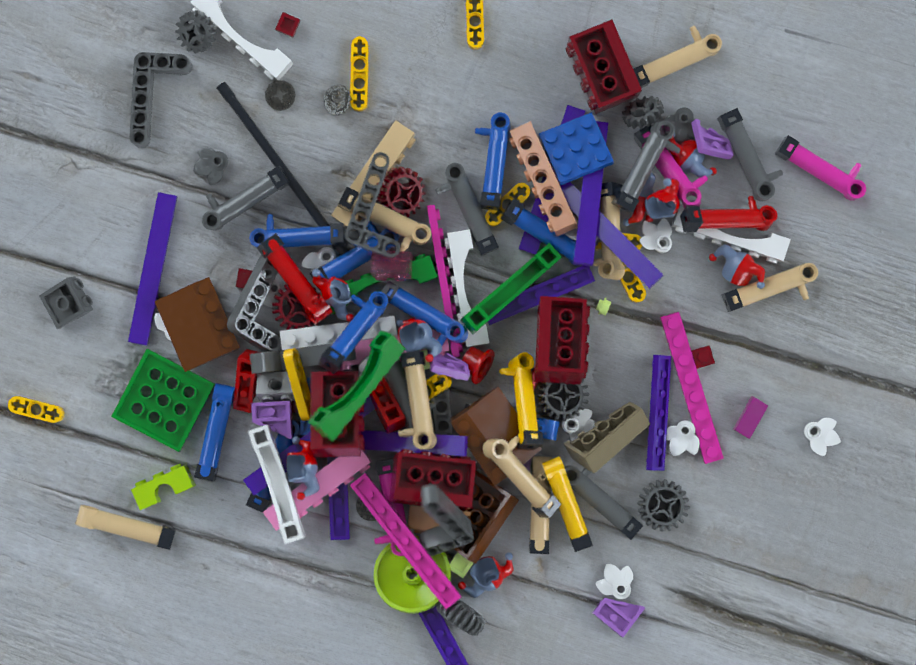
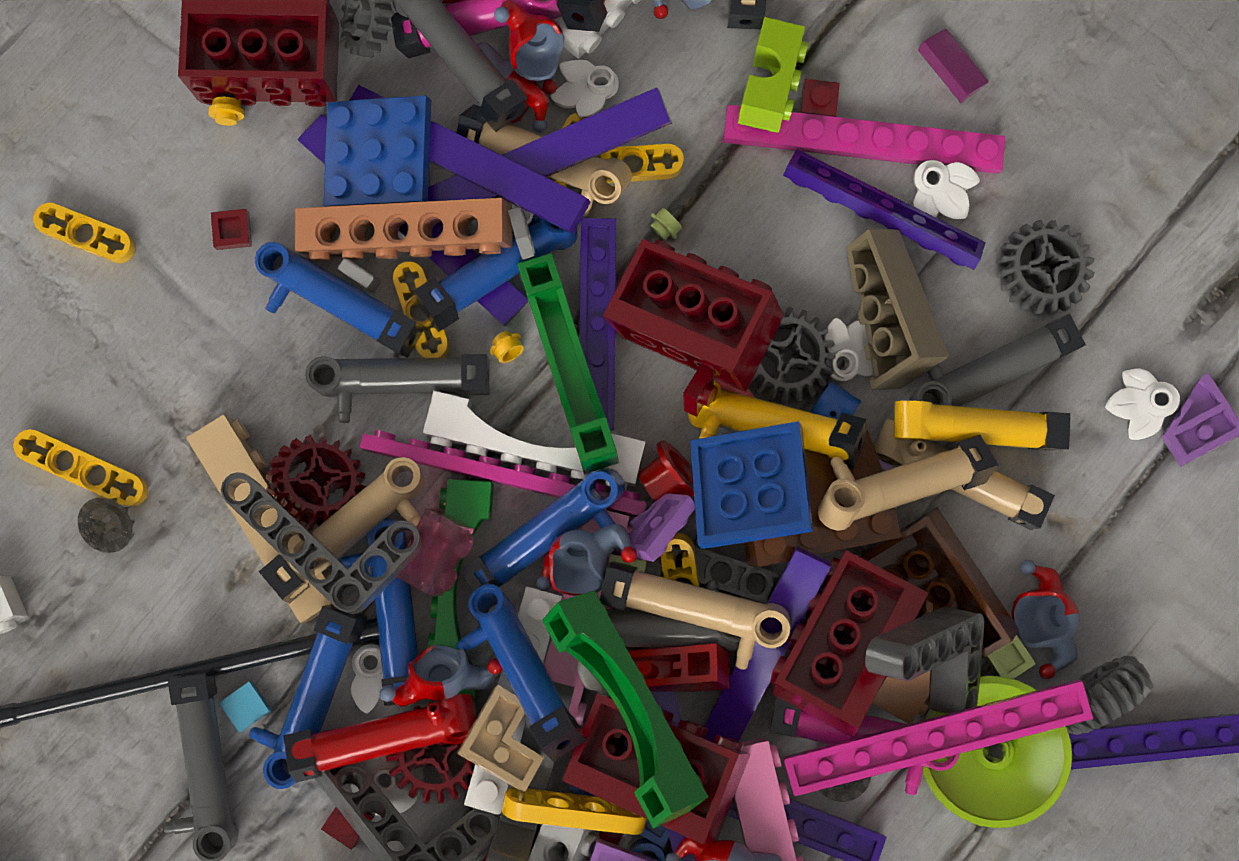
camera: 70 degrees left, 5 degrees down
dark grey plate [193,147,228,185] -> none
clear smoke gear [265,80,295,111] -> none
none -> yellow plate [208,97,245,126]
none -> dark red plate [211,209,252,250]
none -> medium azure tile [219,681,272,733]
none -> light grey tile [337,258,381,293]
none -> tan plate [457,685,544,792]
none -> yellow plate [490,331,524,363]
none -> light grey tile [508,207,535,260]
none -> dark red plate [683,365,717,417]
none -> blue plate [690,421,813,549]
none -> lime arch [738,17,809,133]

